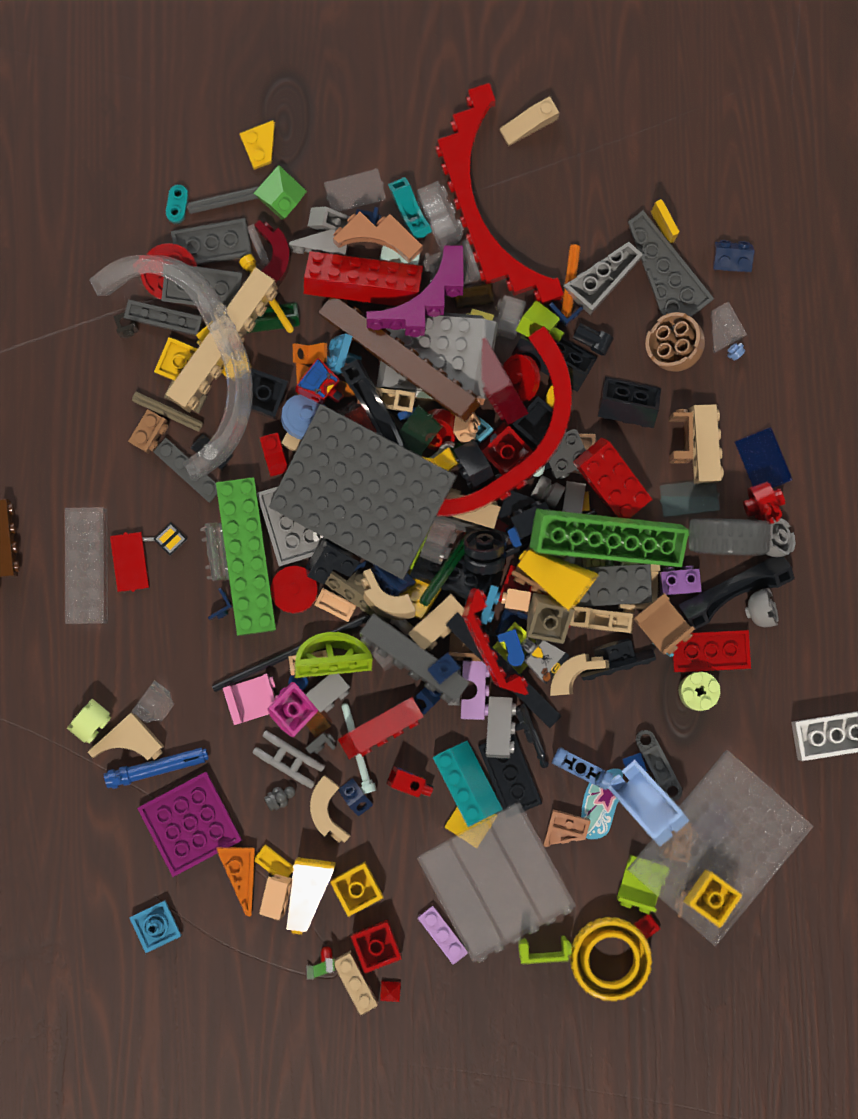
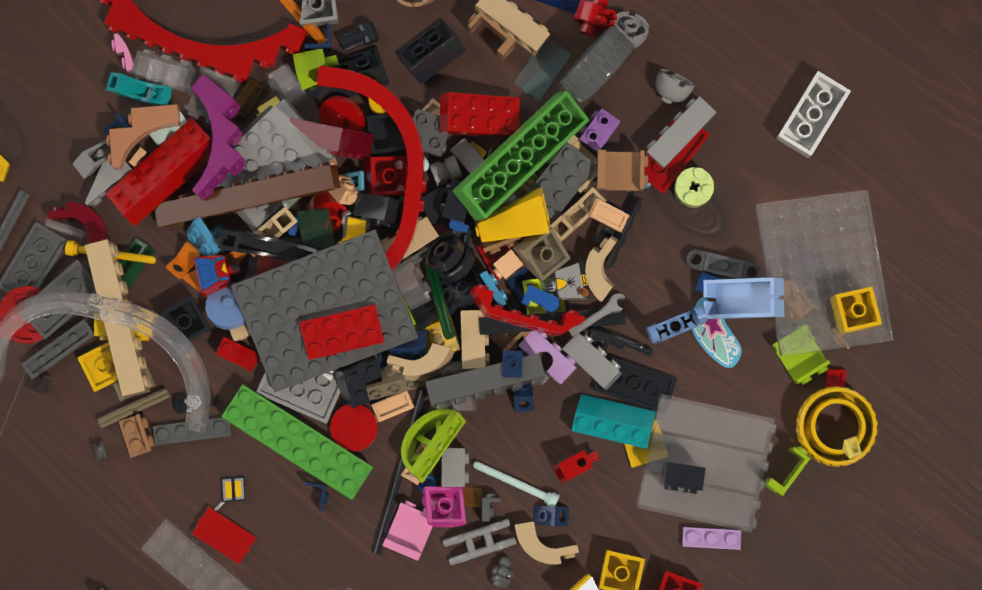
camera: 50 degrees left, 0 degrees up
clear plate [200,523,229,581] -> none
bright green slope [253,165,307,220] -> none
clear piece [324,169,386,212] -> none
red wedge [338,697,424,759] -> none
nougat wing [543,809,591,847] -> none
black arch [679,556,795,631] -> none
none -> dark grey bush [93,442,108,461]
none -> bright pink slope [112,34,137,73]
none -> light nougat tile [129,147,148,167]
none -> red plate [299,304,385,360]
none -> light grey piece [568,294,625,337]
none -> light nougat tile [588,199,629,232]
none -> light grey brick [646,97,716,170]
none -> black piece [660,462,706,494]
none -> light yellow slope [842,436,862,459]

